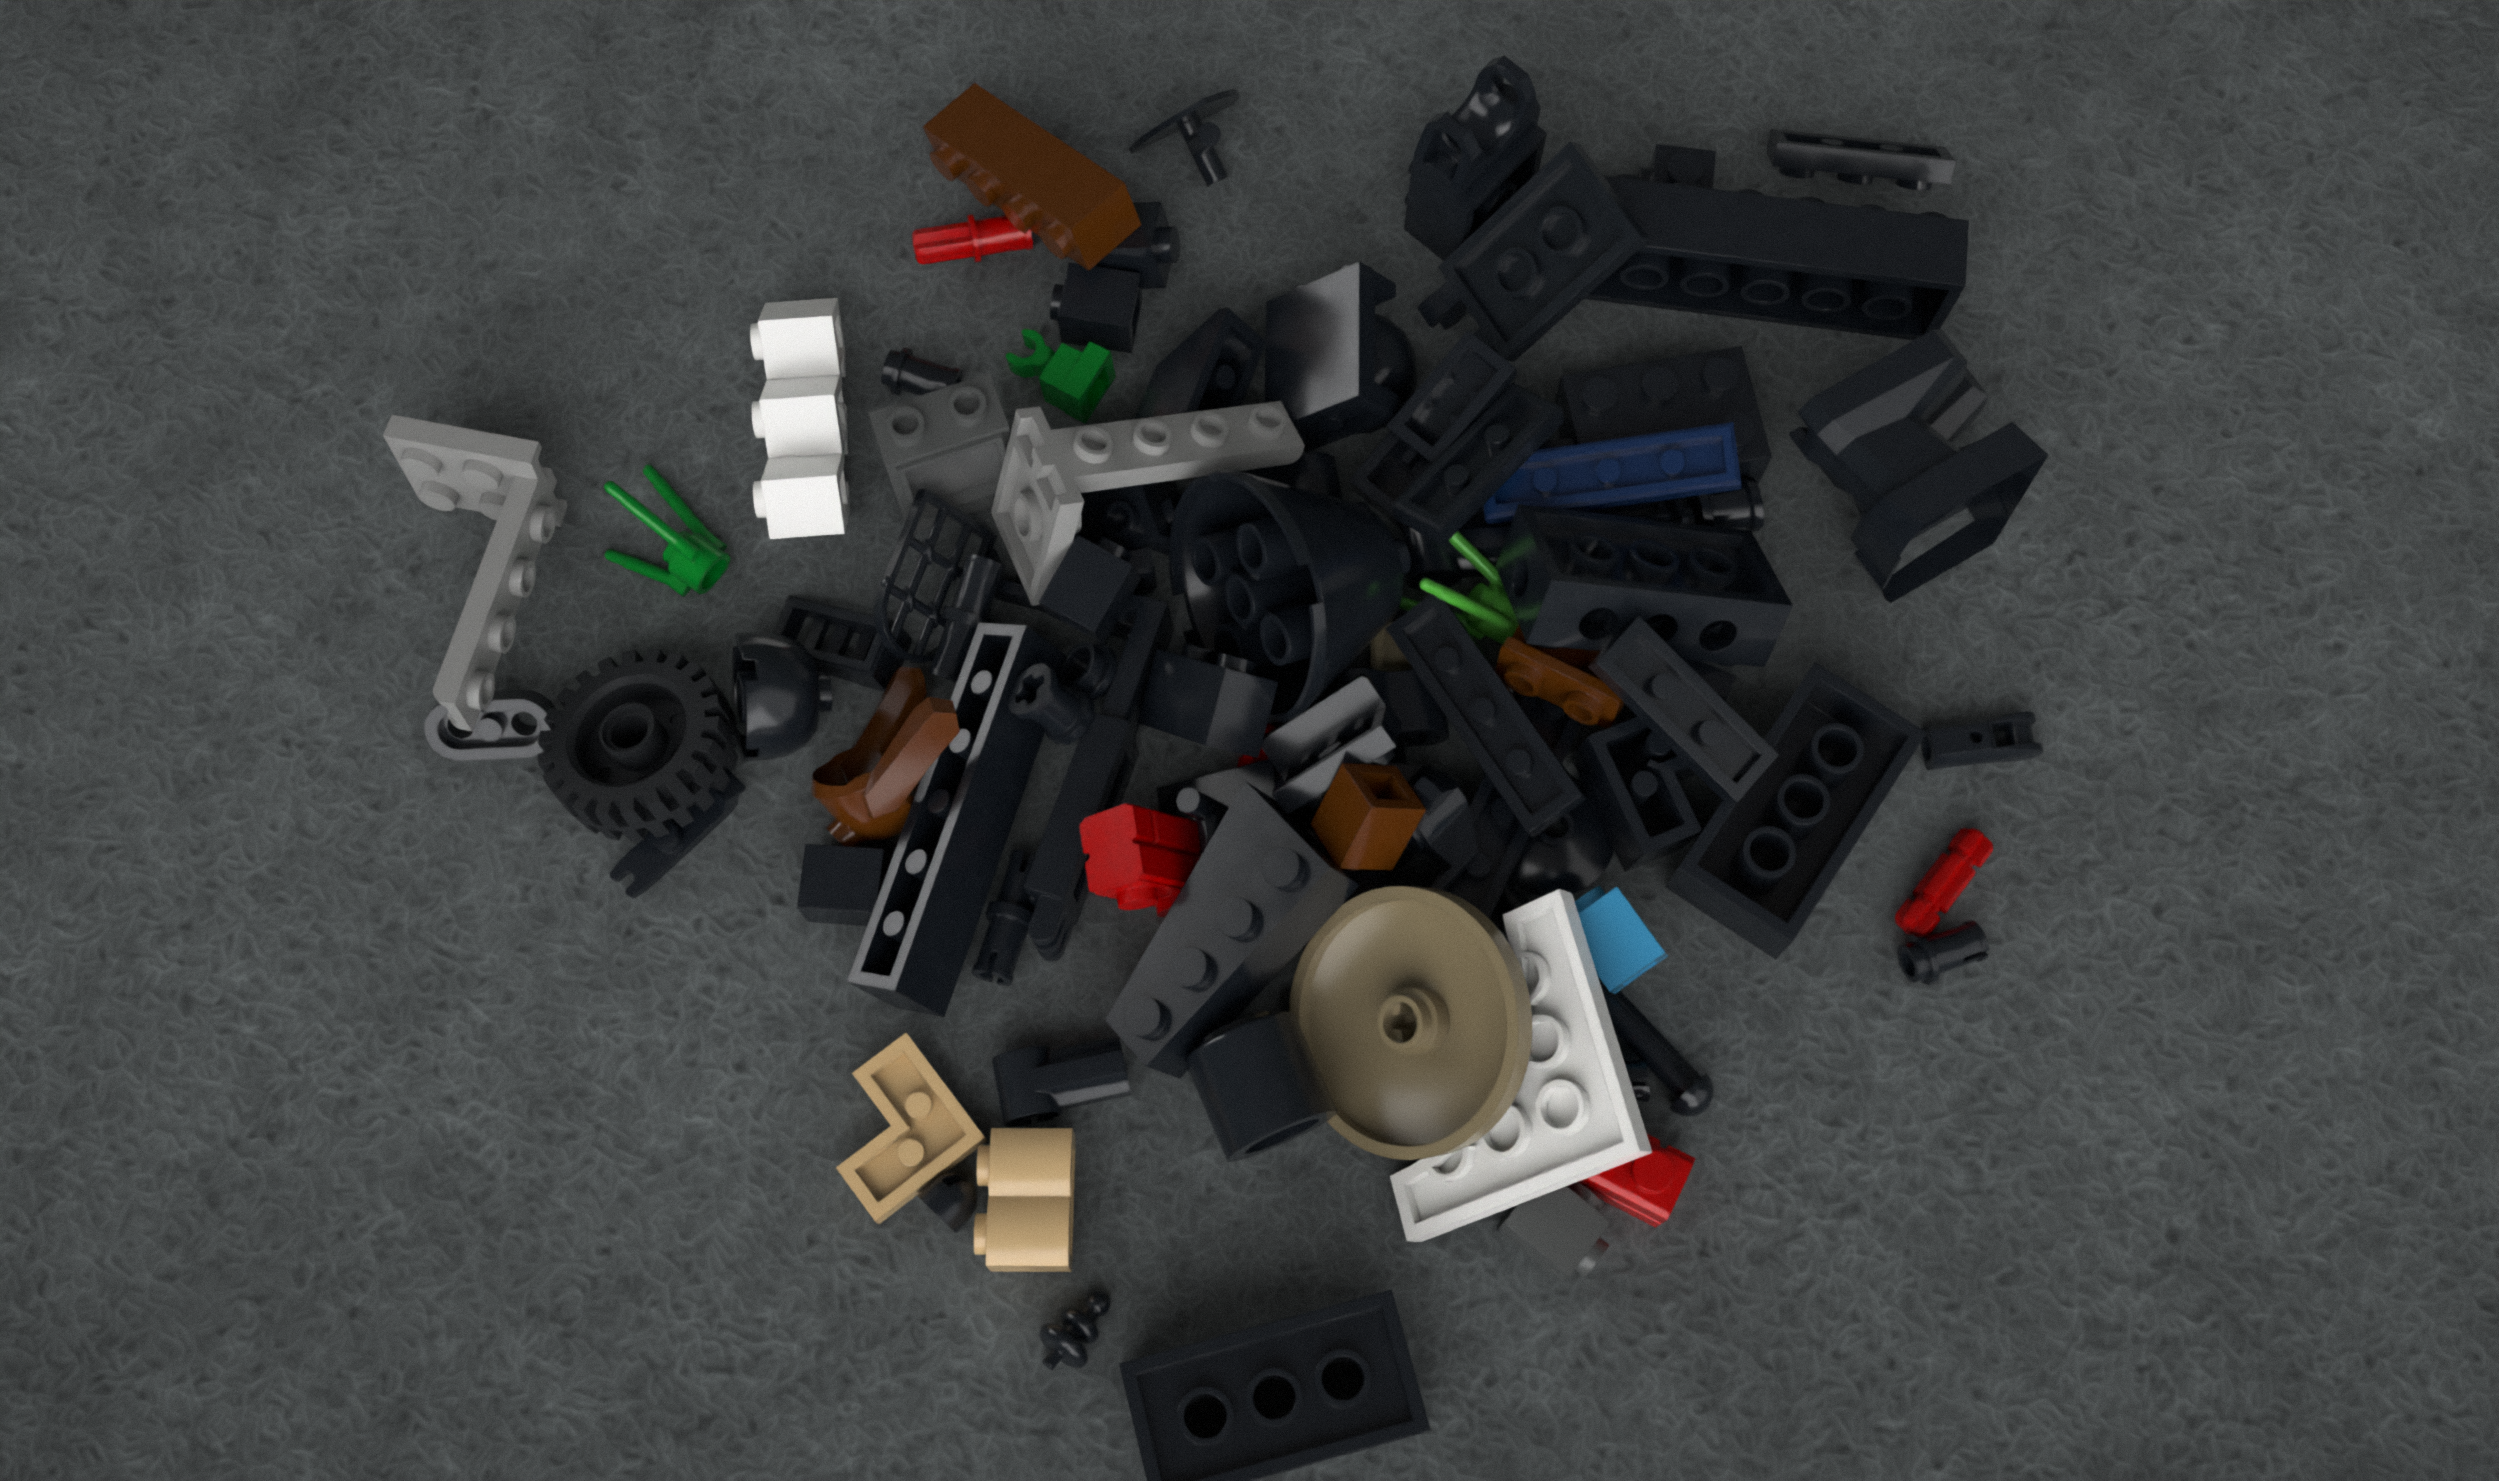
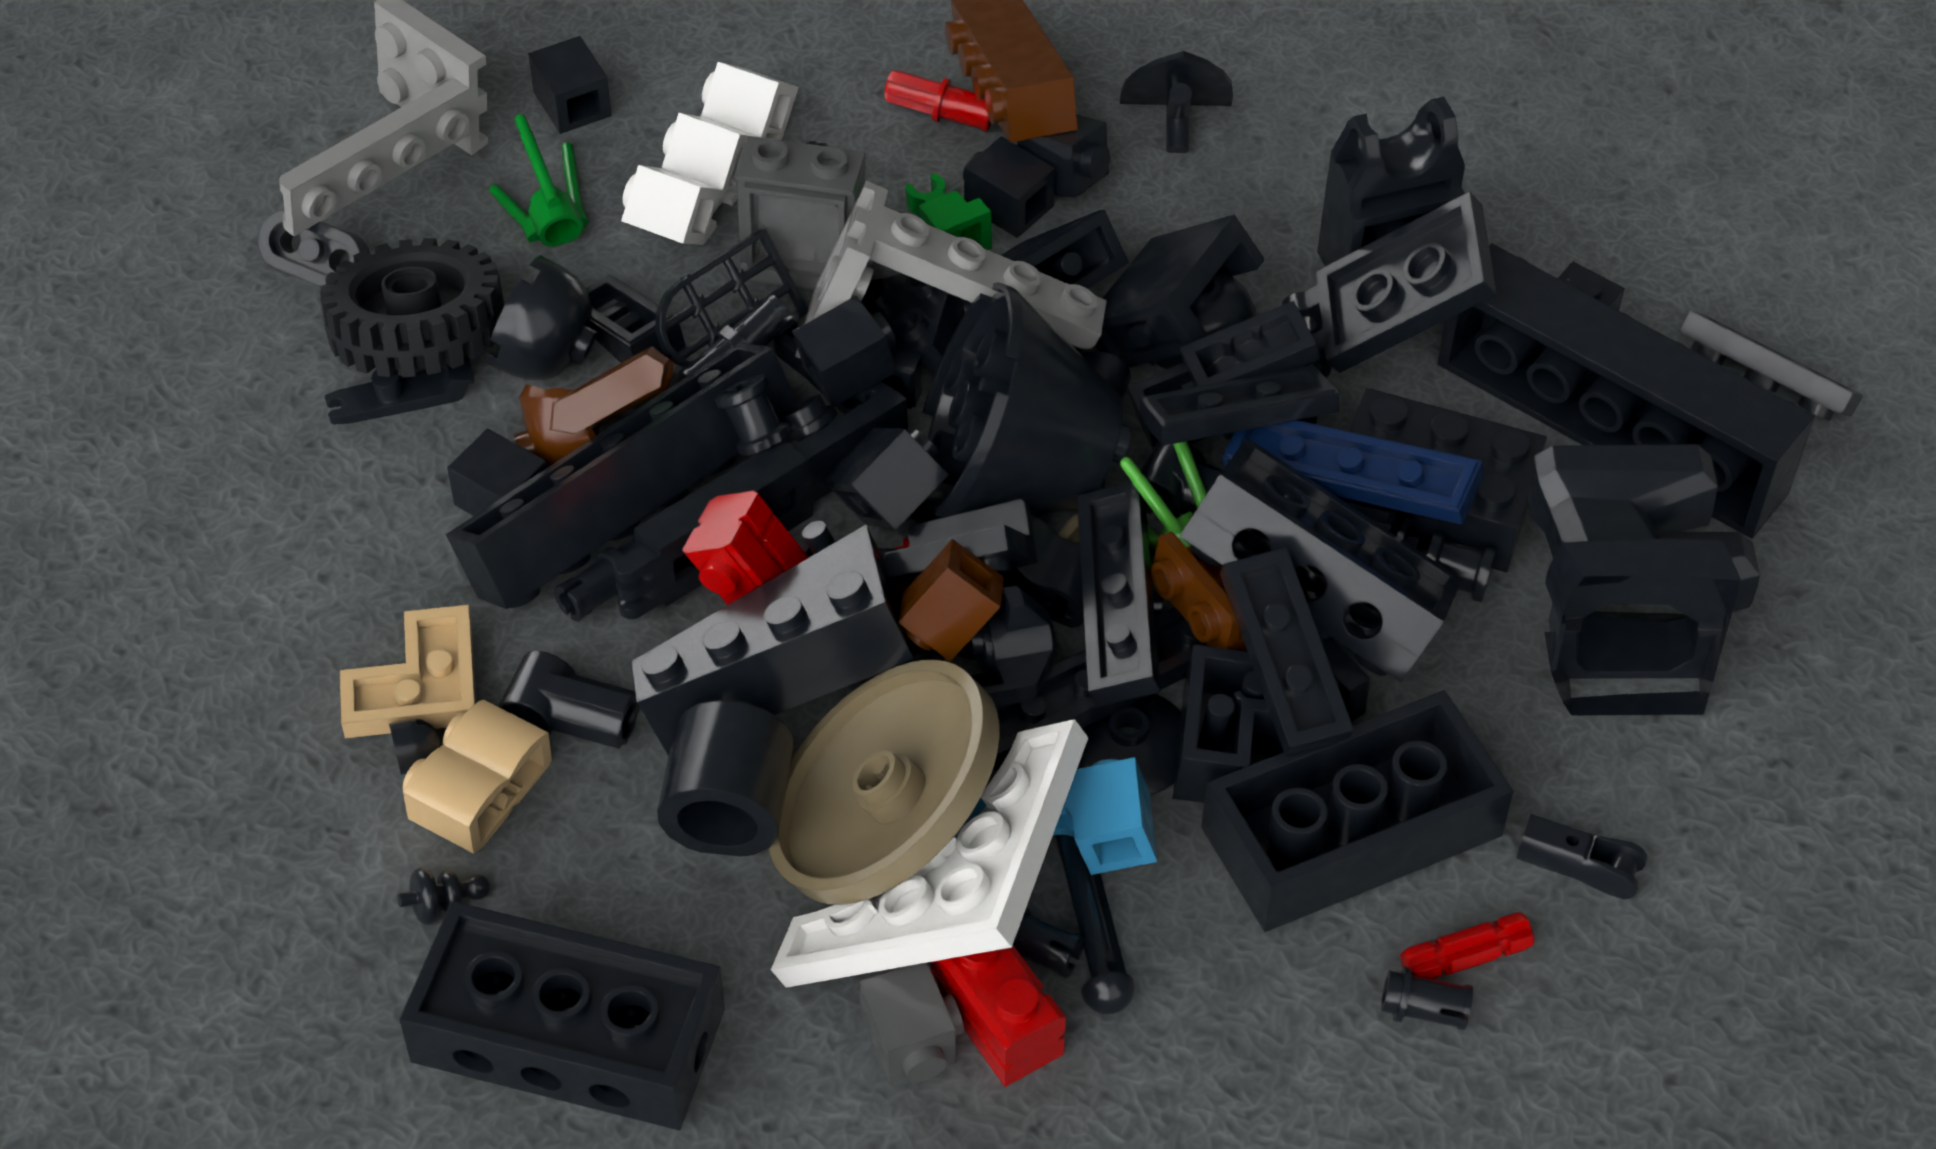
camera: 30 degrees right, 20 degrees down
none -> black brick [528,36,612,134]

